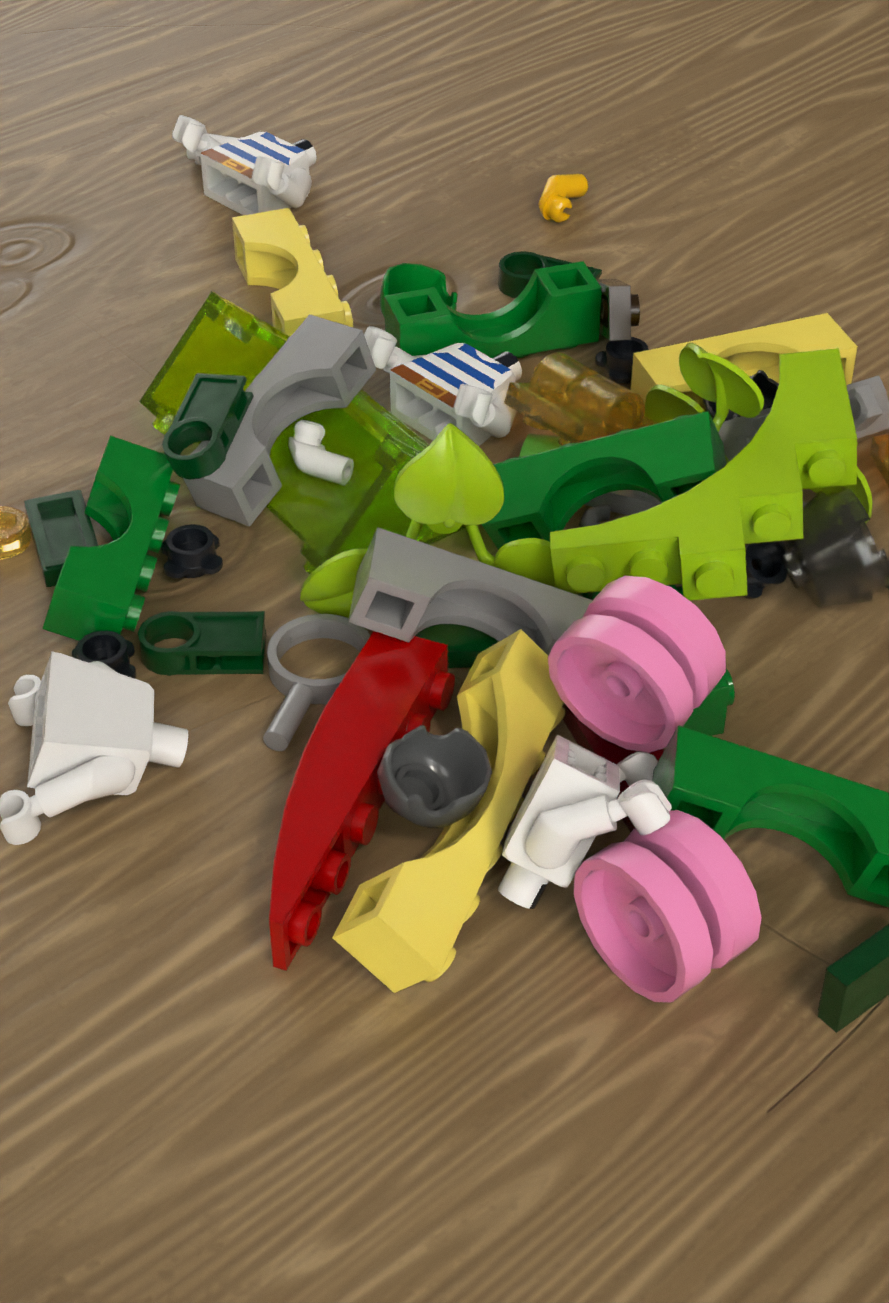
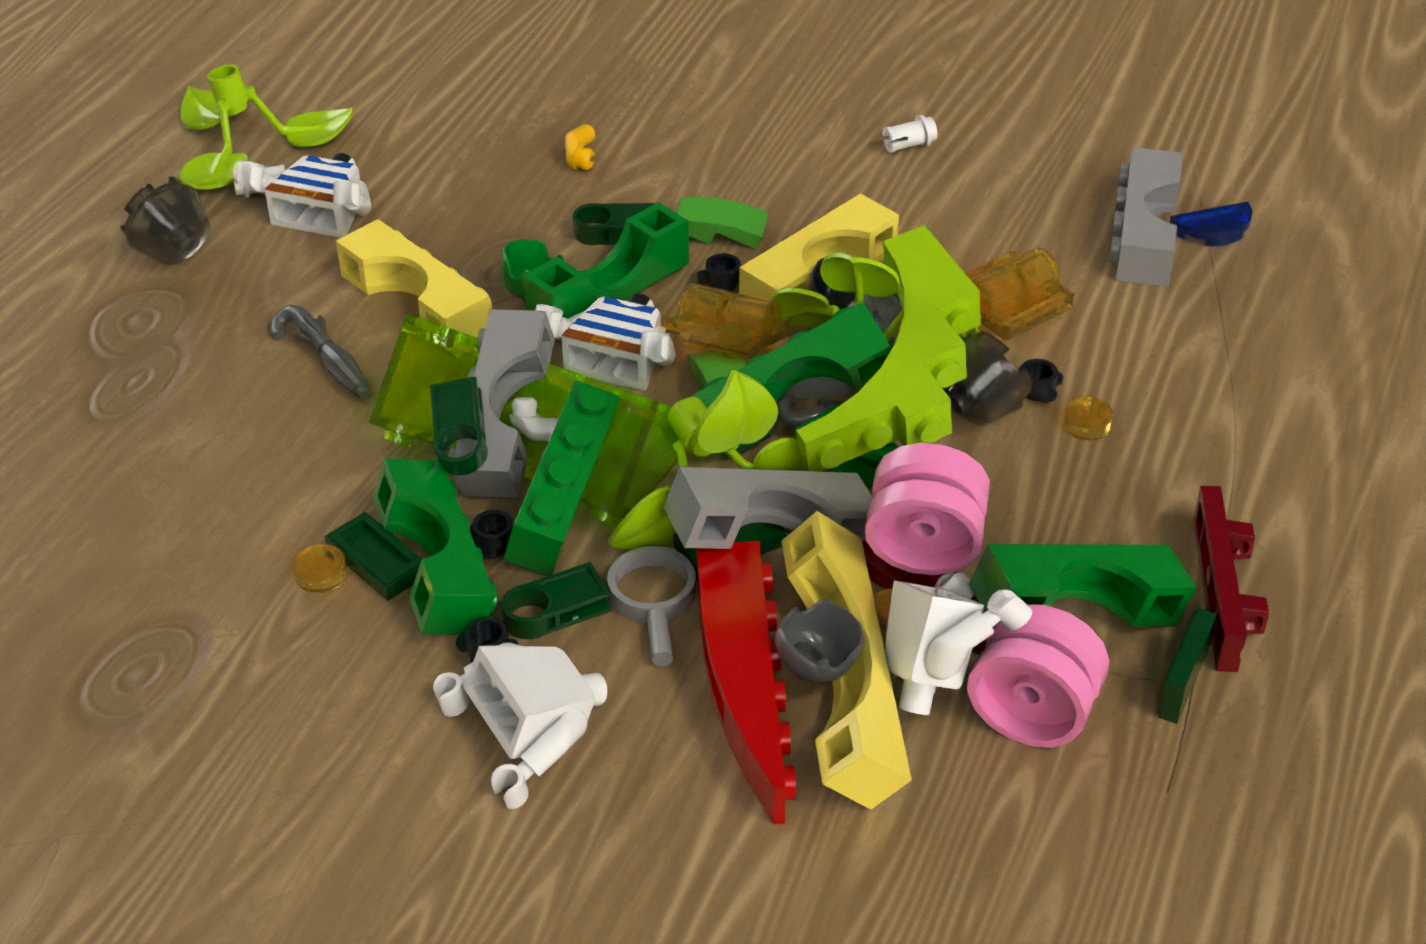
camera: 25 degrees left, 0 degrees up
dark brown plate [596,279,640,341] -> none
none -> clear smoke cone [120,176,210,265]
none -> lime plant [180,64,353,189]
none -> dark grey piece [271,305,371,400]
none -> green arch [503,379,621,576]
none -> bright green slope [676,197,769,250]

